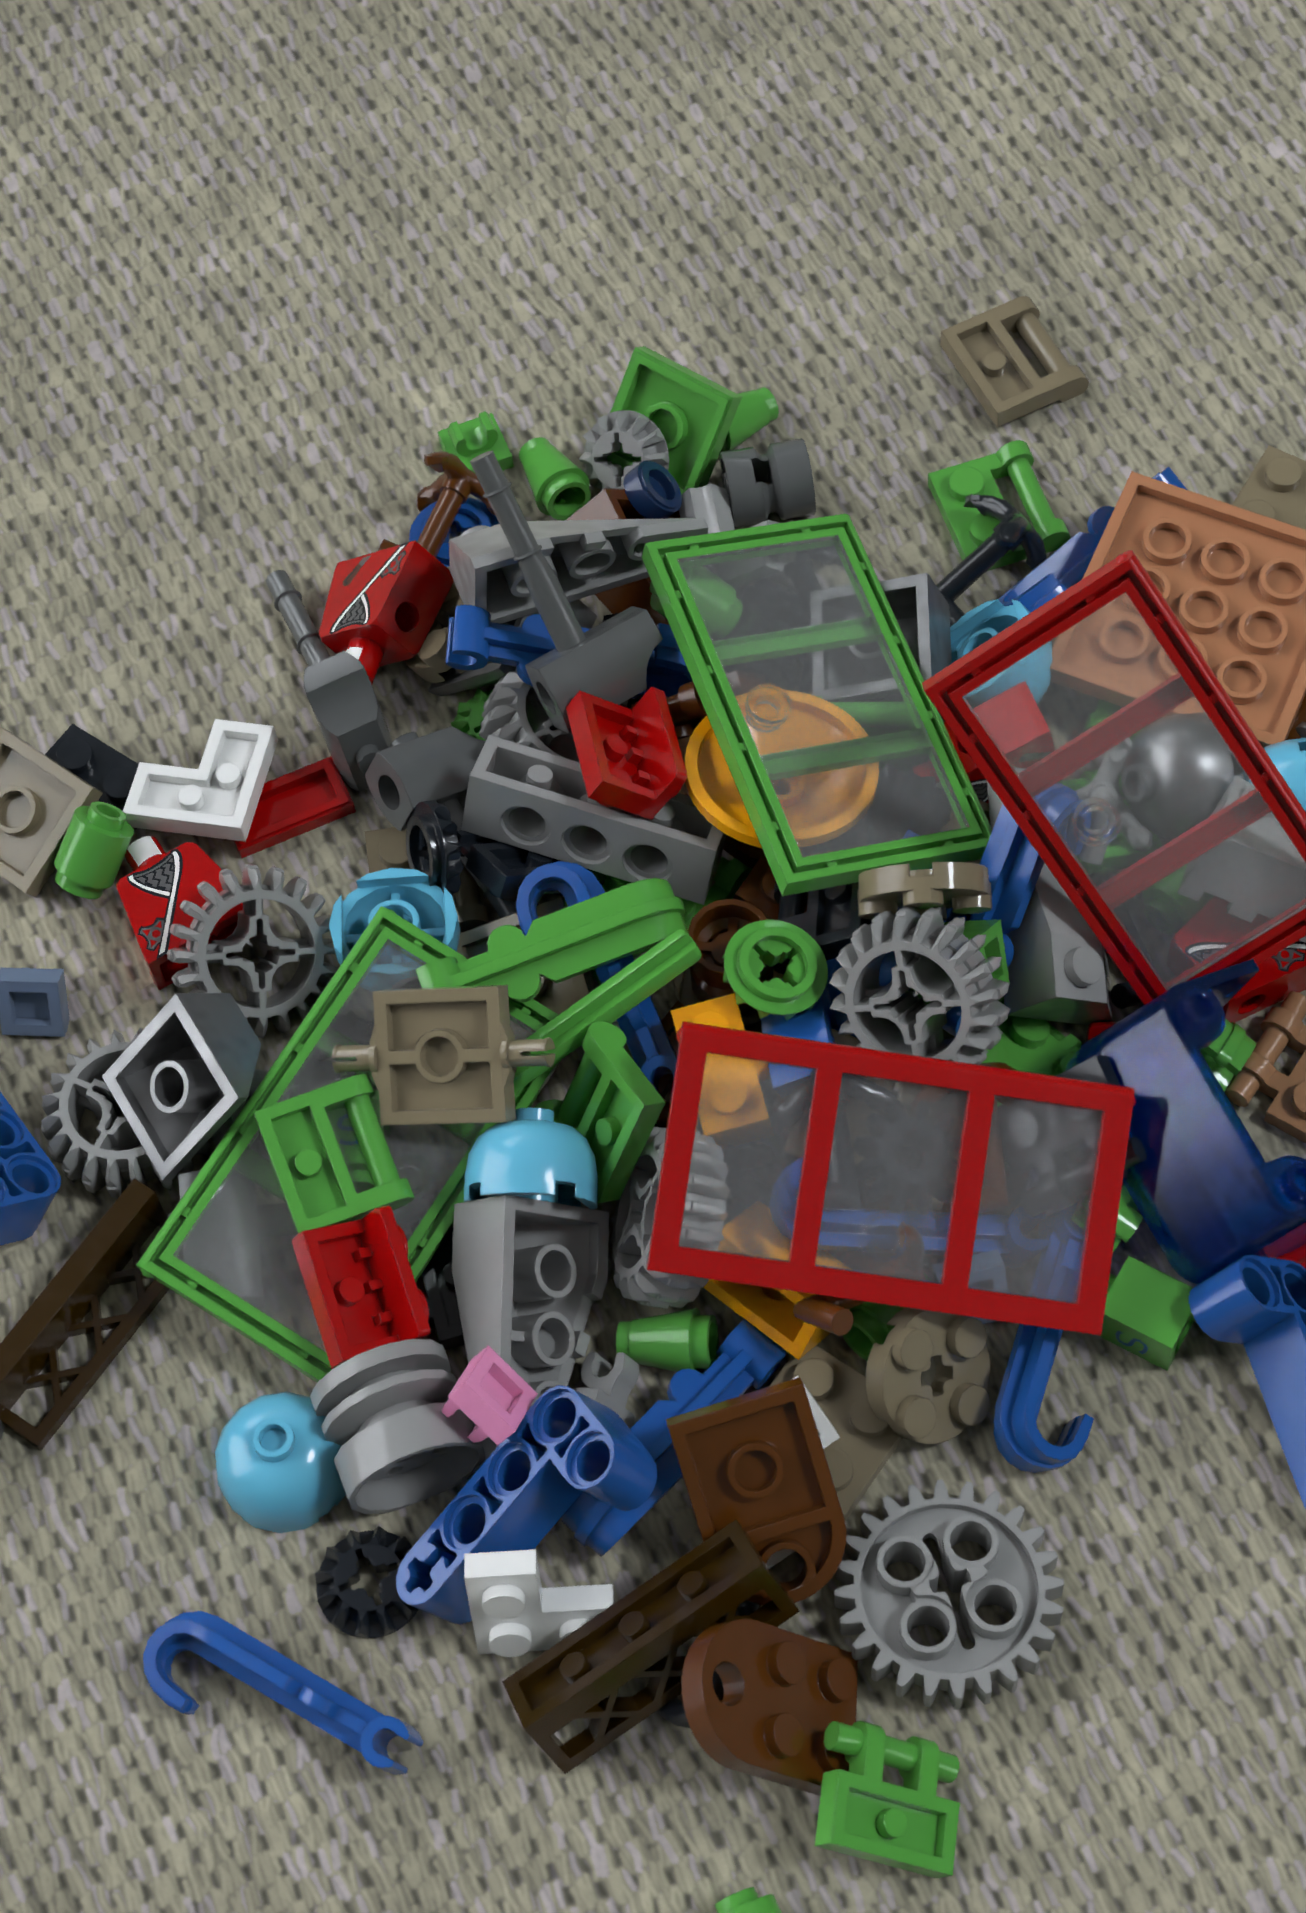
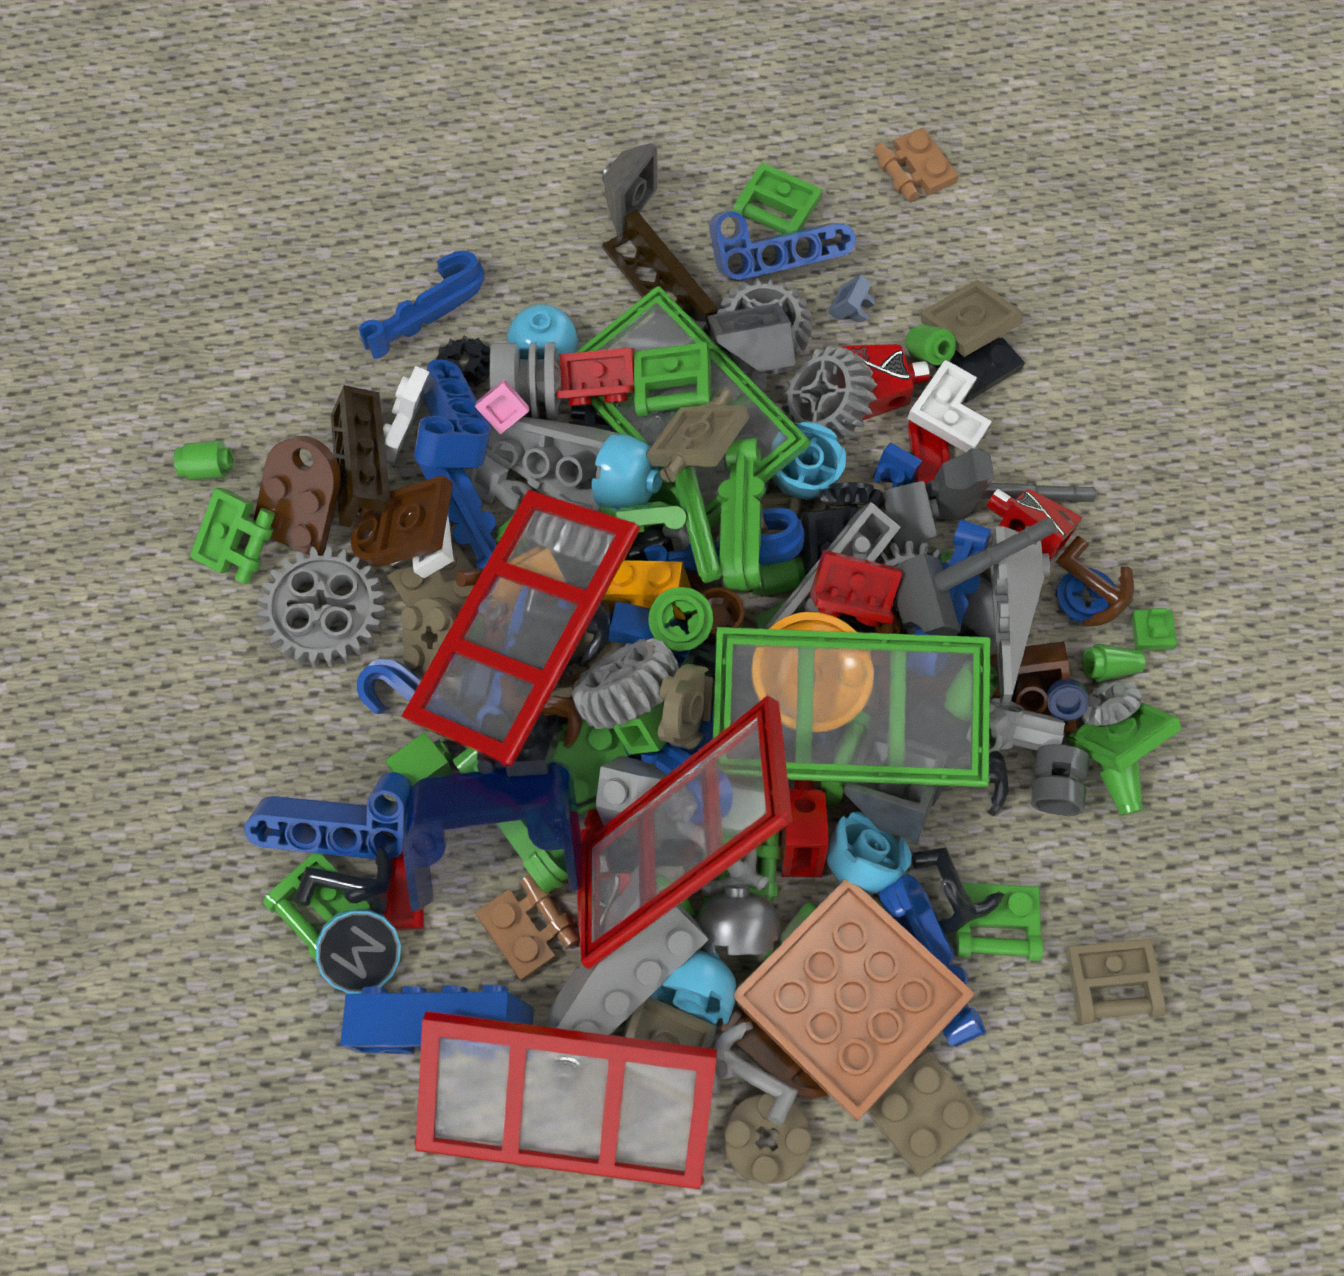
camera: 105 degrees right, 5 degrees up
none -> blue tile [873,442,922,488]

